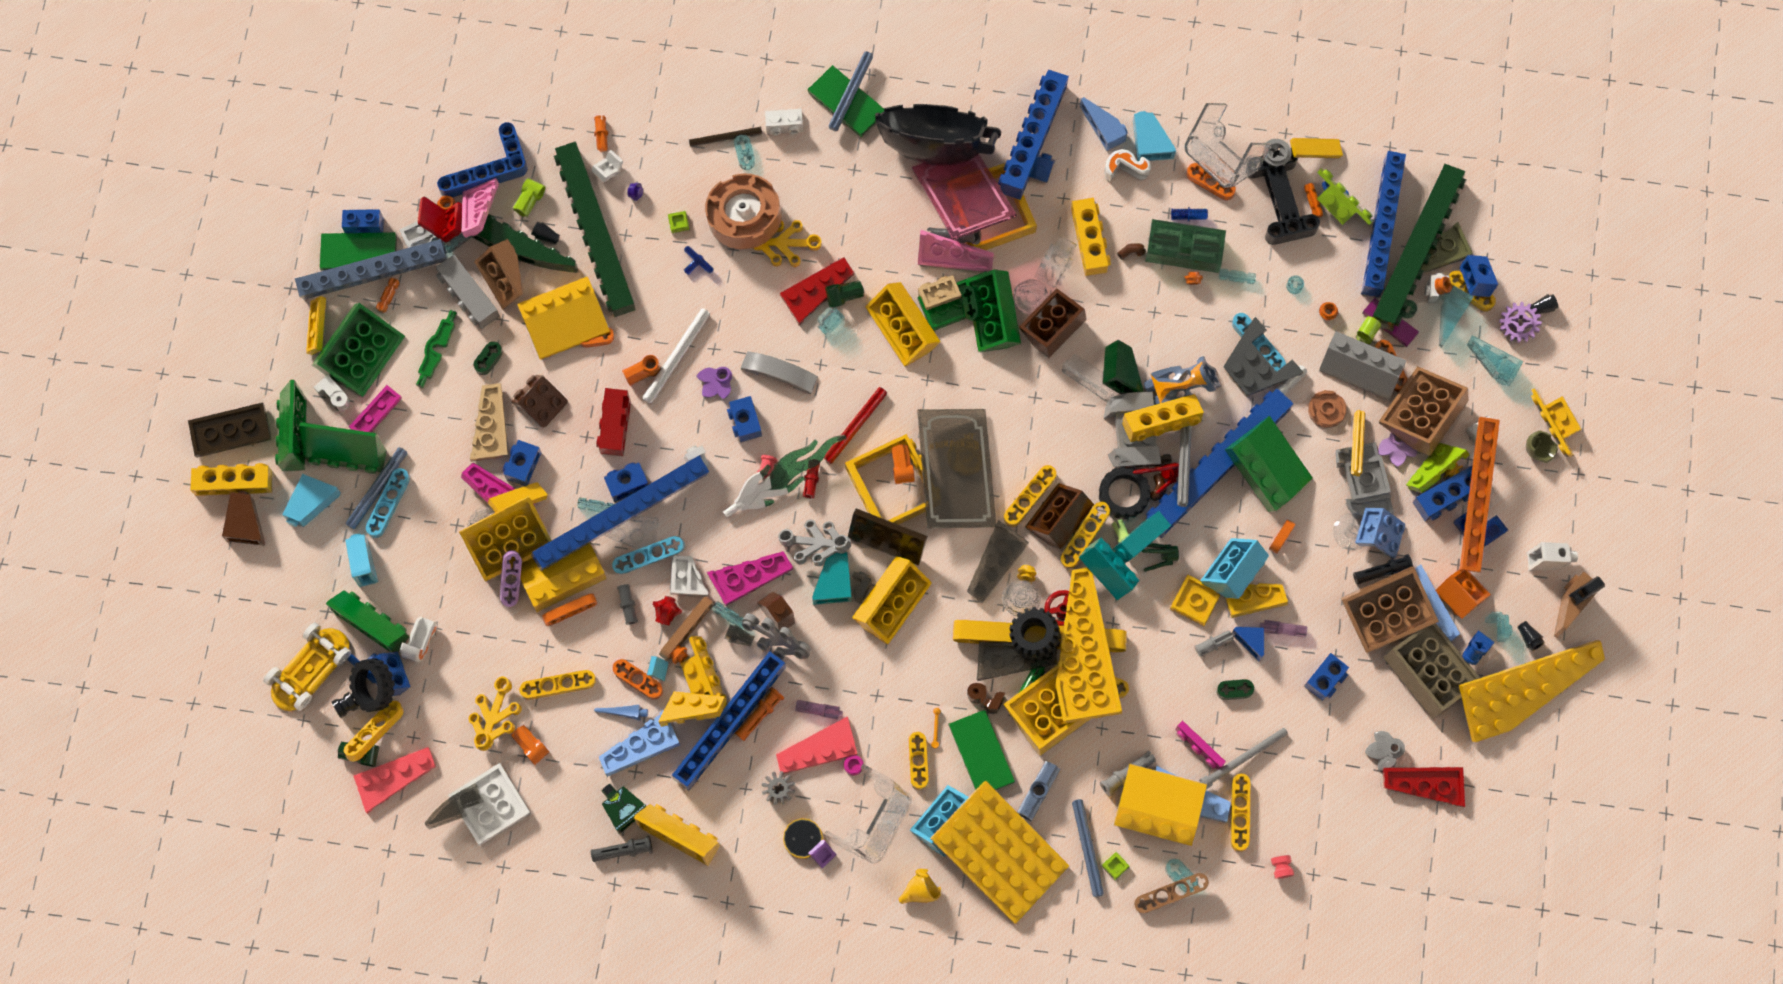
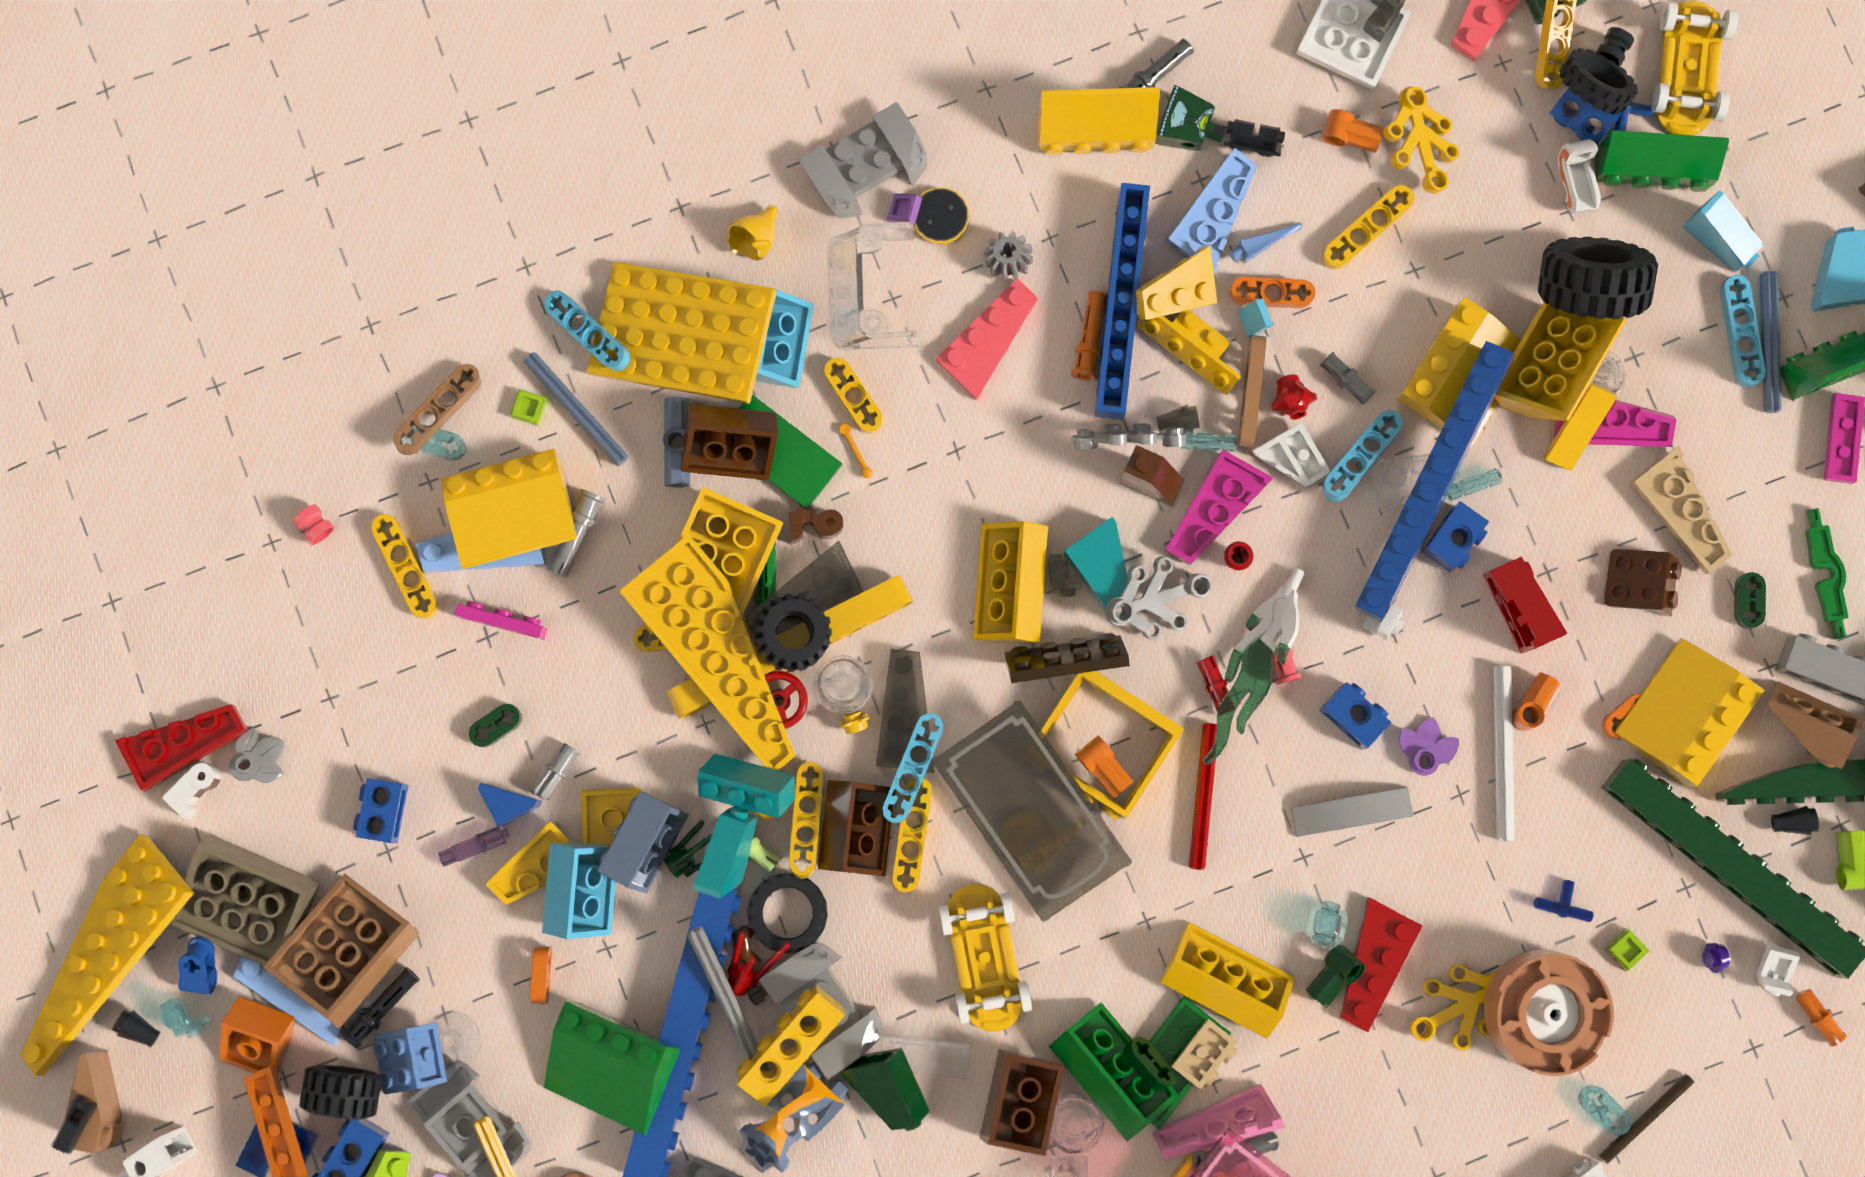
camera: 150 degrees right, 10 degrees up
lavender beam [500,551,522,607] -> none
blue brick [503,440,542,486] -> none
orange beam [542,593,598,626] -> none
orange plate [670,645,688,664] -> none
clear purple piece [795,700,843,719] -> none
dark pink tile [844,755,864,776] -> none
light grey bar [1199,728,1288,789] -> none
none -> white leg [162,763,221,819]
none -> black tyre [299,1065,382,1119]
none -> medium azure beam [544,290,630,371]
none -> sand blue slope [598,791,689,894]
none -> reddish brown slope [681,404,778,480]
none -> light grey piece [798,102,927,218]
none -> medium azure beam [883,713,943,823]
none -> yellow piece [939,884,1032,1032]
none -> black hinge [1224,119,1285,157]
none -> red cone [1224,541,1254,571]
none -> black tyre [1537,236,1658,319]

